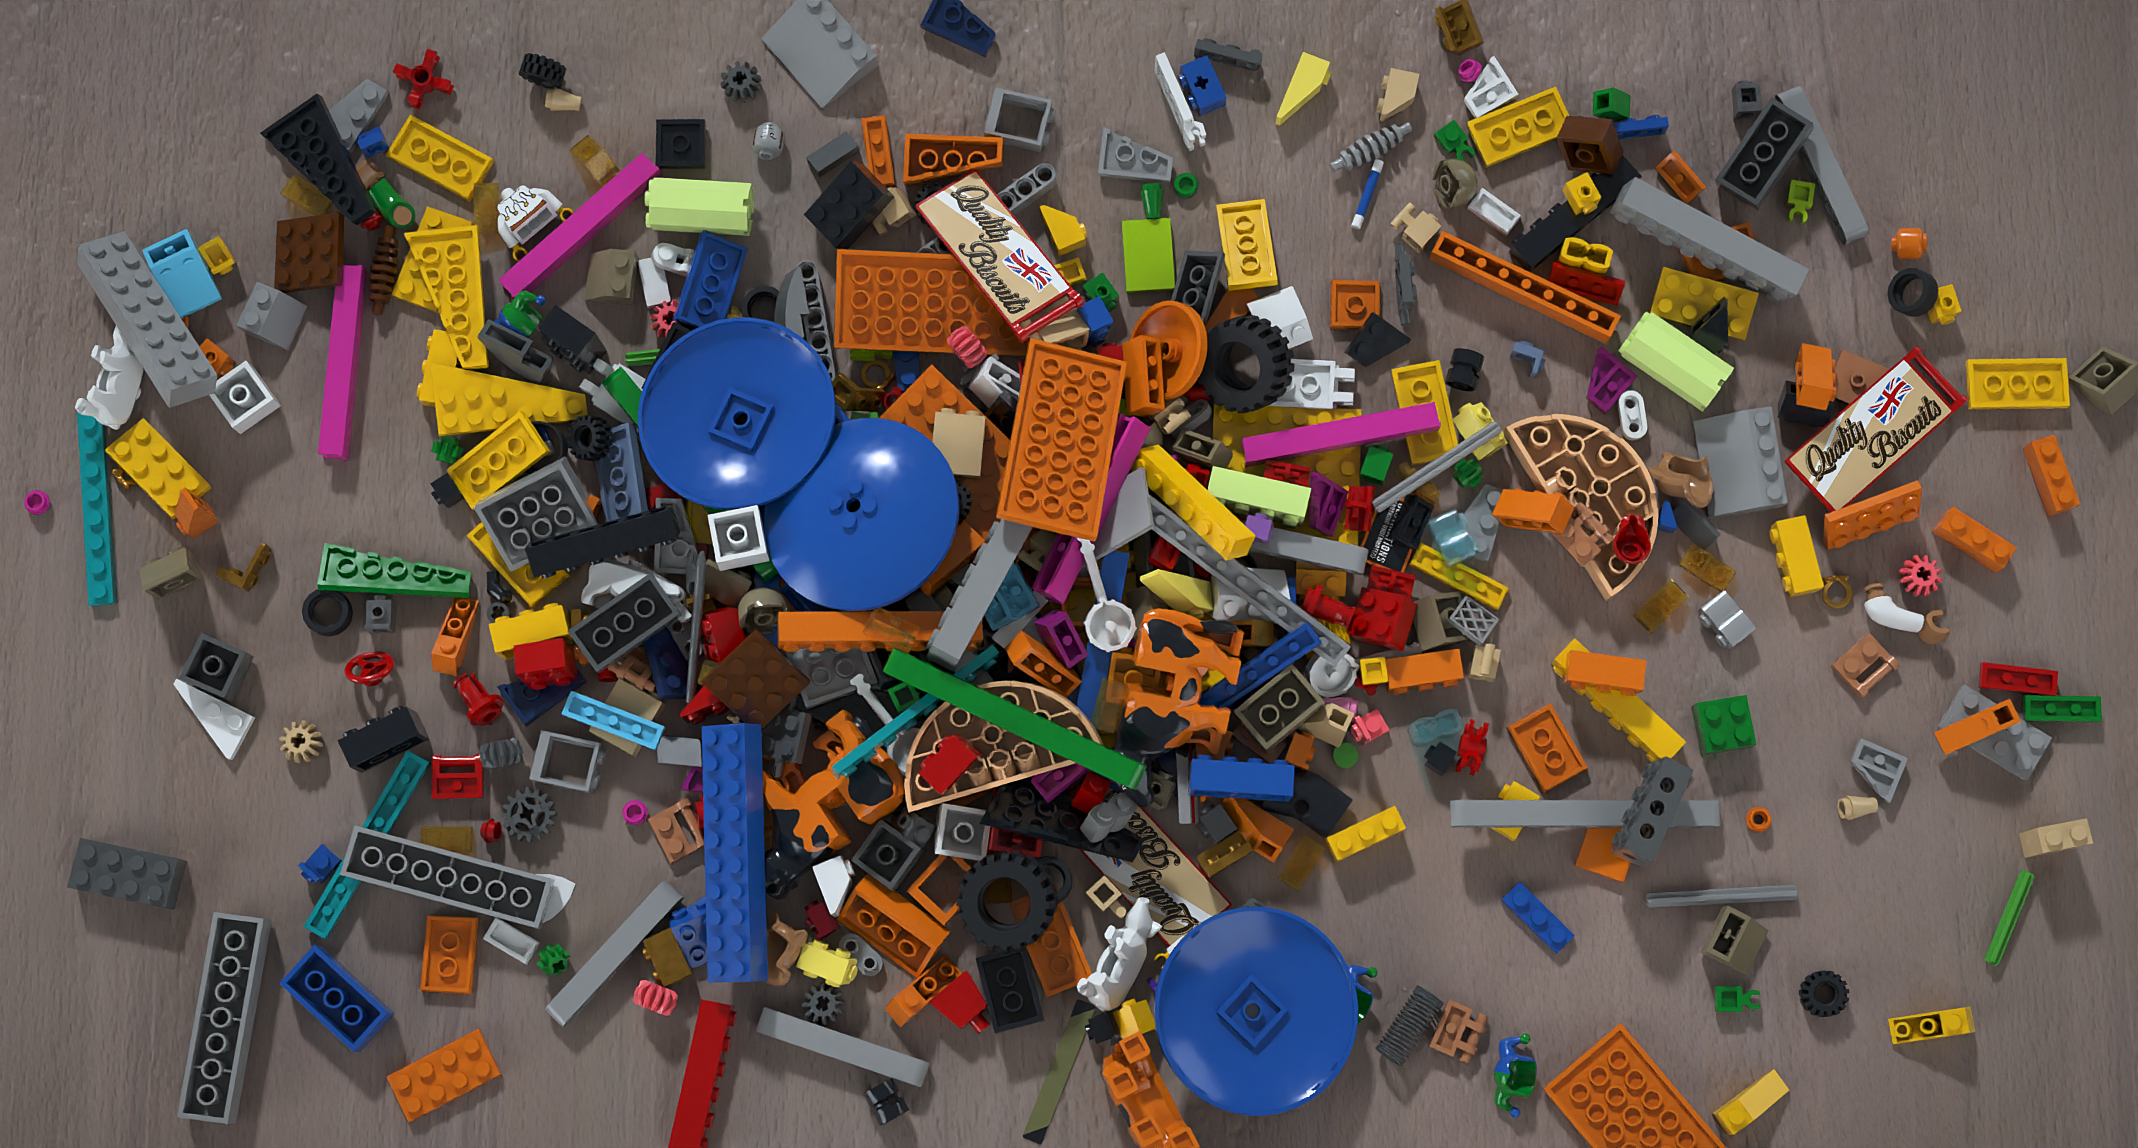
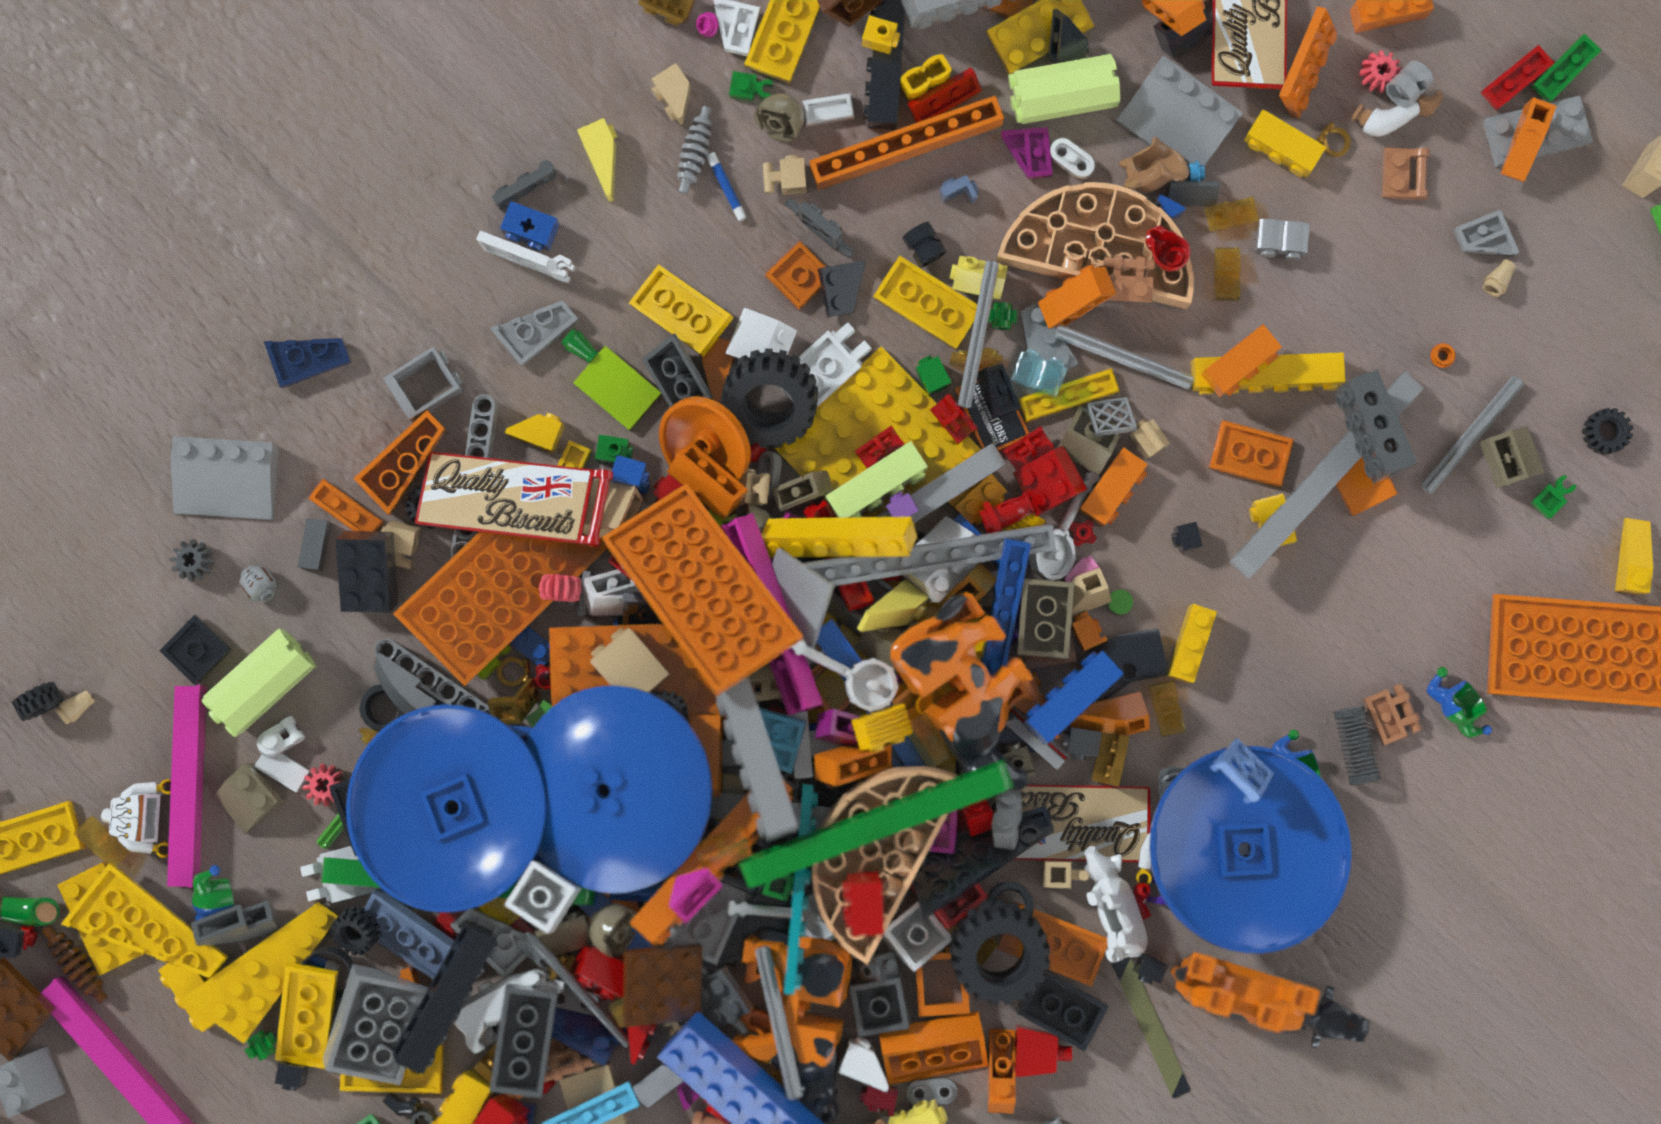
camera: 45 degrees left, 5 degrees up
black brick [538,305,607,374] -> none
clear yellow slope [569,135,620,185] -> none
blue tile [673,230,748,329] -> none
yellow brick [1113,998,1155,1038] -> none
green tile [1174,173,1198,199] -> none
dark pink tile [1241,402,1441,467] -> none
magenta wing [1310,472,1349,537] -> none
coral bracket [1349,709,1389,746] -> none
yellow plate [1359,657,1388,686] -> none
clear light blue brick [1407,709,1463,747] -> none
red pin [1455,719,1489,776] -> none
blue plate [1501,882,1575,954] -> none
green brick [1691,695,1756,756] -> none
none -> dark pink slope [669,868,723,923]
none -> light grey axle [755,946,802,1099]
none -> yellow brick [851,704,913,753]
none -> light grey axle [1054,325,1193,389]
none -> red arm [1133,883,1152,920]
none -> dark azure plate [1188,160,1205,182]
none -> medium blue piece [1210,738,1274,804]
none -> light grey wheel [1386,60,1434,108]

